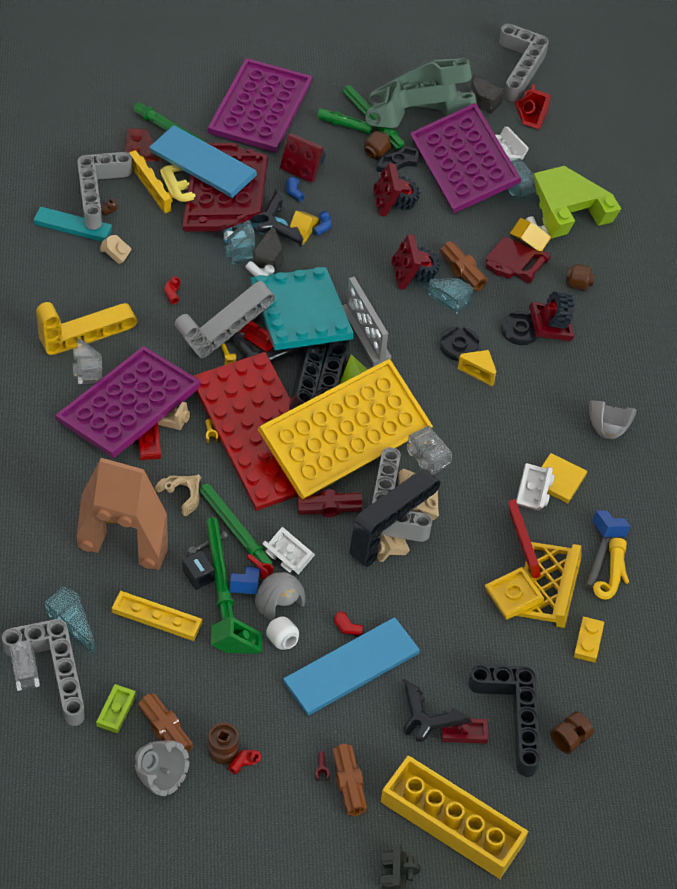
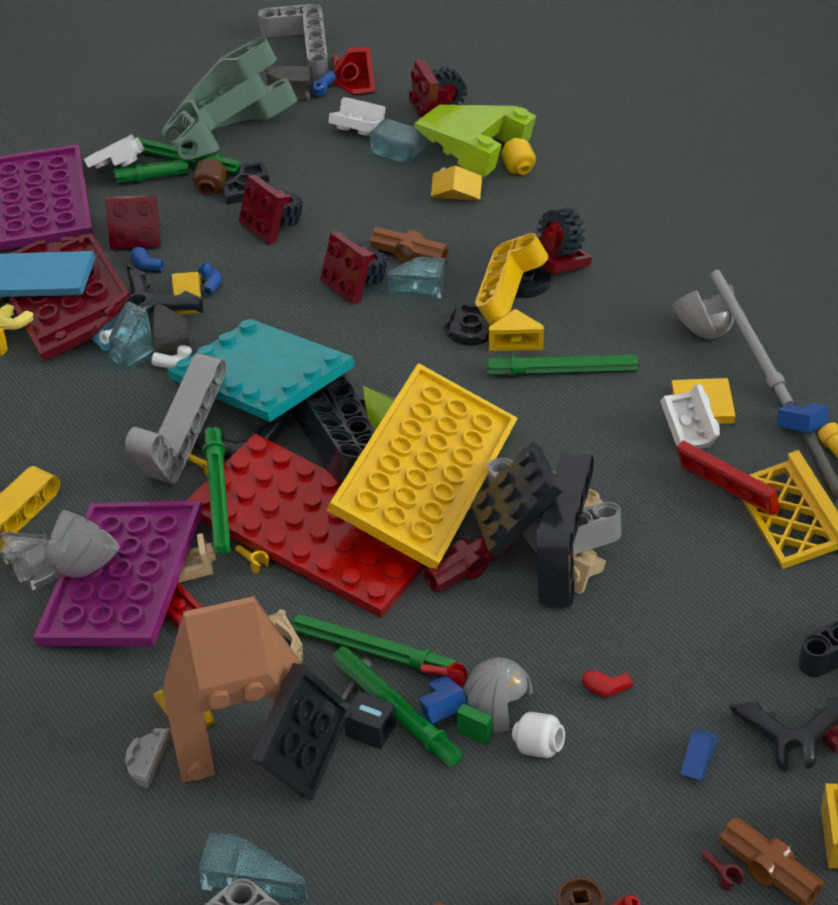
camera: 25 degrees left, 10 degrees down
yellow plate [112,591,202,641] -> none
red arm [164,276,181,304] -> none
green slope [211,616,262,654] -> none
red hinge [238,320,274,352] -> none
white bracket [262,527,315,575] -> none
dark azure tile [283,617,420,716] -> none
light grey fence [342,277,391,367] -> none
clear brick [407,425,453,475] -> none
magenta plate [410,103,521,213] -> none
yellow tile [485,567,544,620] -> none
dark red piece [486,237,550,283] -> none
reddish brown head [566,264,595,291] -> none
none -> light grey hair [46,510,120,578]
none -> white plate [84,134,144,169]
none -> light grey tile [125,728,171,789]
none -> green axle [202,427,230,555]
none -> black plate [251,663,352,800]
none -> blue arm [312,70,337,97]
none -> dark red plate [409,59,467,118]
none -> green tile [457,704,492,746]
none -> black plate [471,441,563,557]
none -> yellow beam [475,233,549,326]
none -> green axle [487,354,638,377]
none -> yellow head [501,138,536,175]
none -> blue piece [680,729,719,781]
none -> light grey bar [710,270,794,407]

